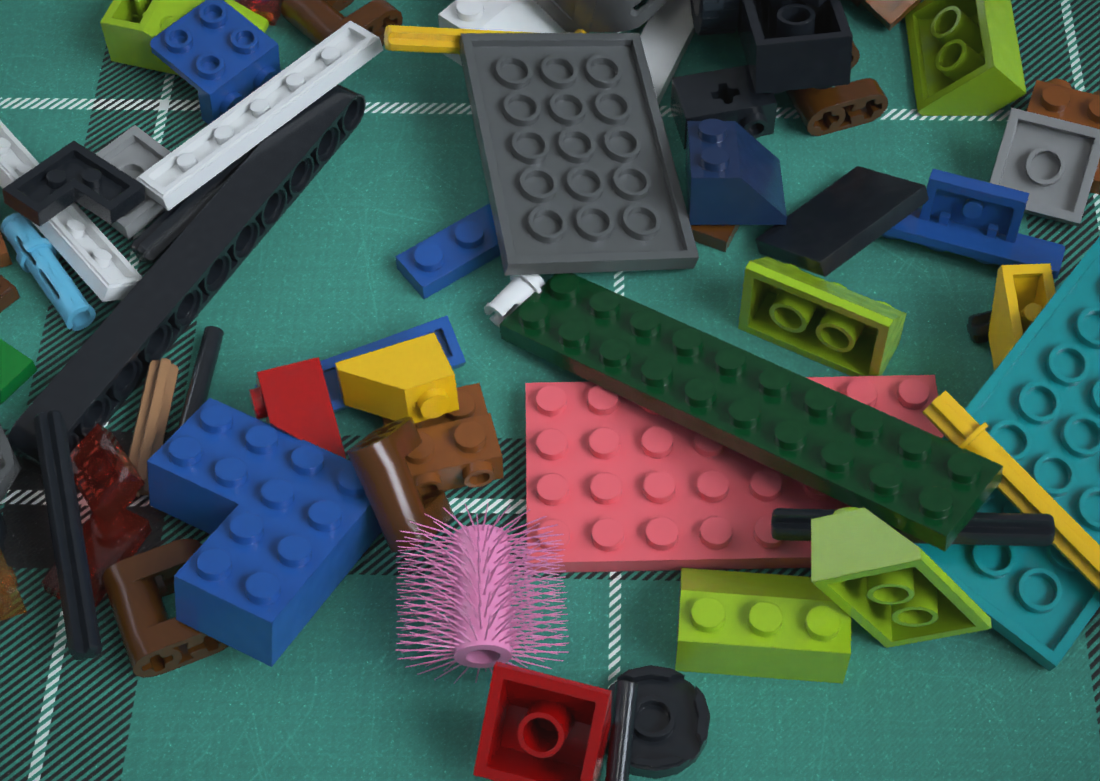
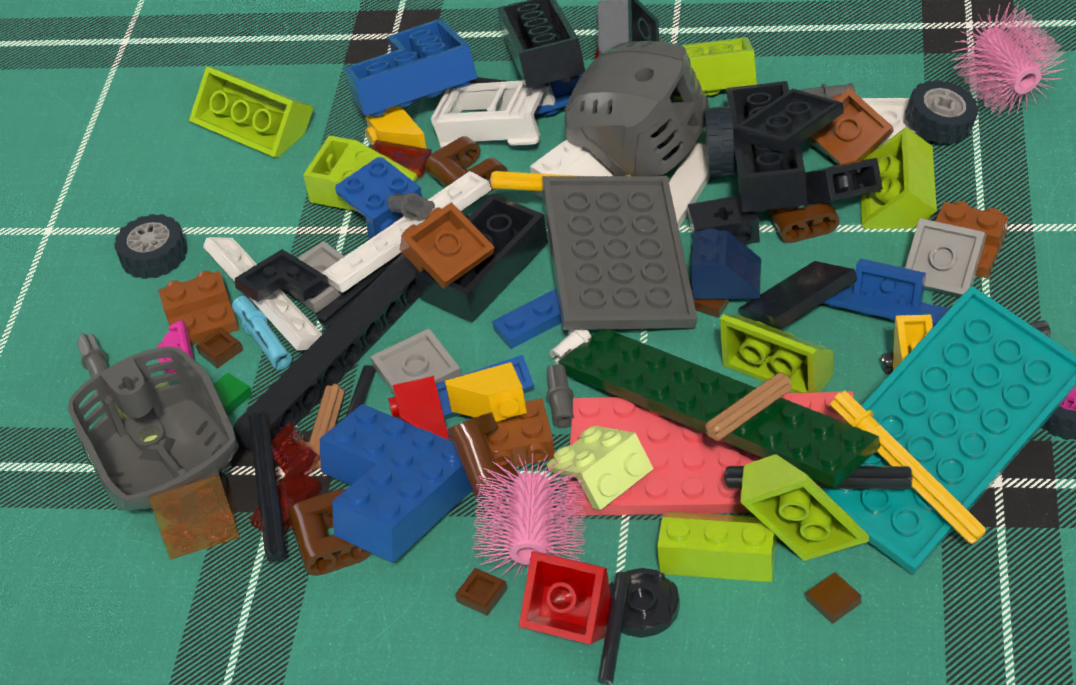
camera: 10 degrees right, 10 degrees down
none -> light grey plate [370,329,461,393]
none -> dark grey axle [387,192,435,218]
none -> dark orange plate [399,202,495,289]
none -> black brick [415,193,548,322]
none -> reddish brown tile [455,568,508,616]
none -> dark grey axle [546,364,574,428]
none -> yellowish green bracket [547,426,654,510]
none -> medium nougat axle [705,373,792,441]
none -> black brick [805,158,883,204]
none -> reddish brown tile [806,572,861,624]

